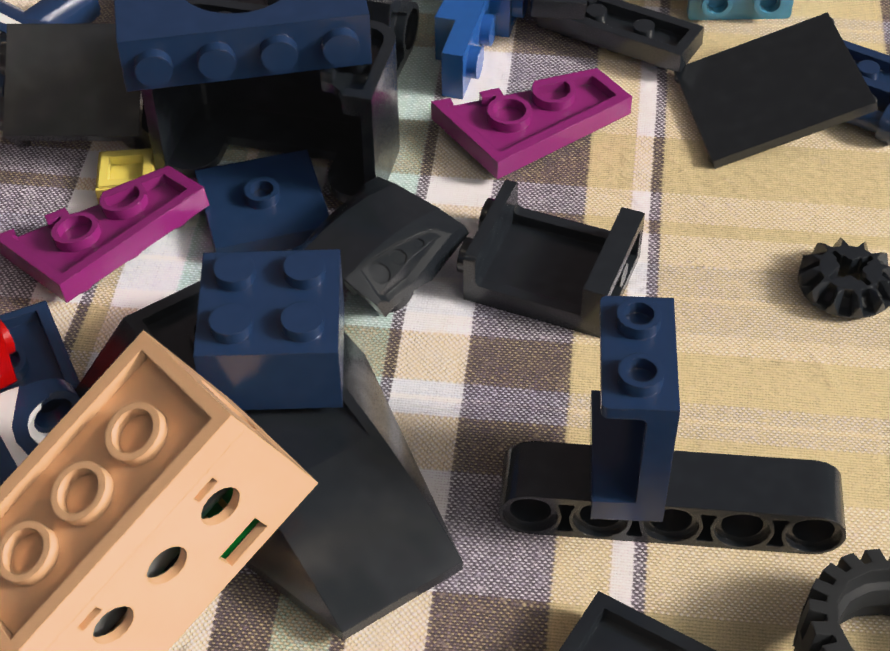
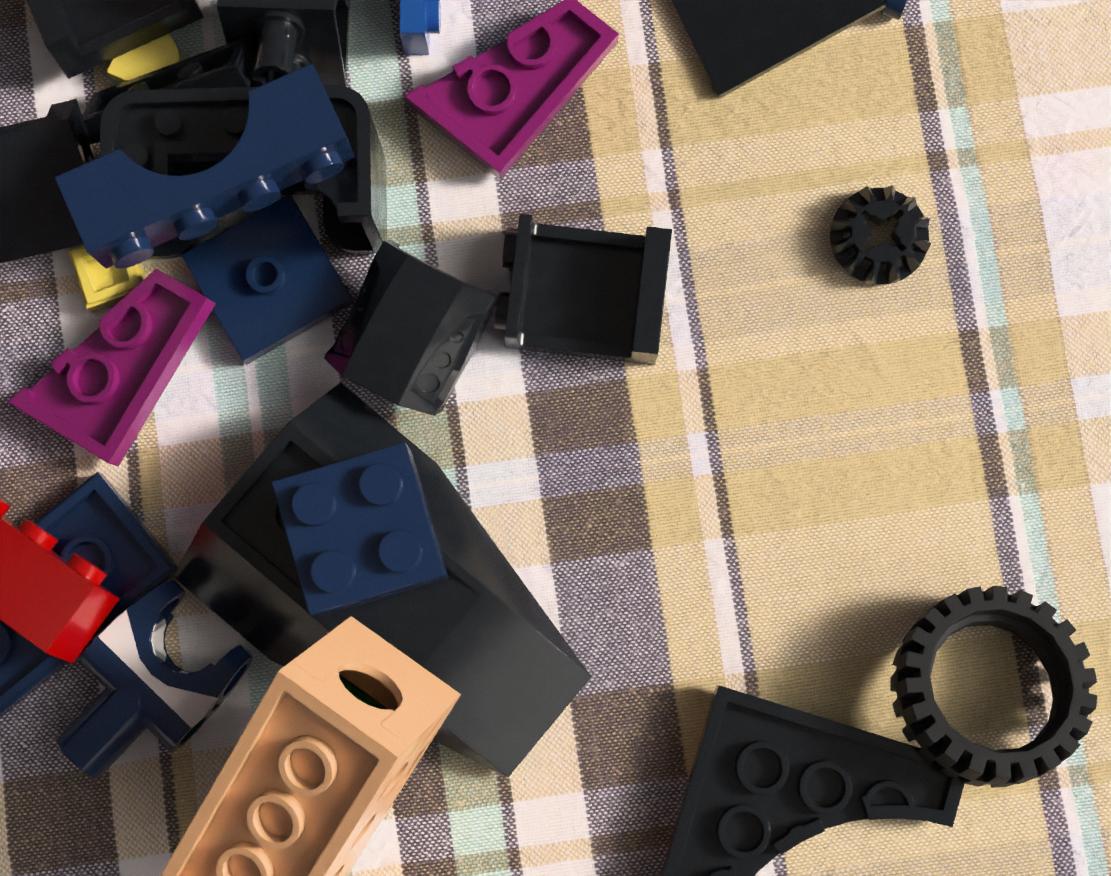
camera: 15 degrees left, 35 degrees up
black beam [499,441,846,554] -> none
dark blue panel [590,296,680,522] -> none

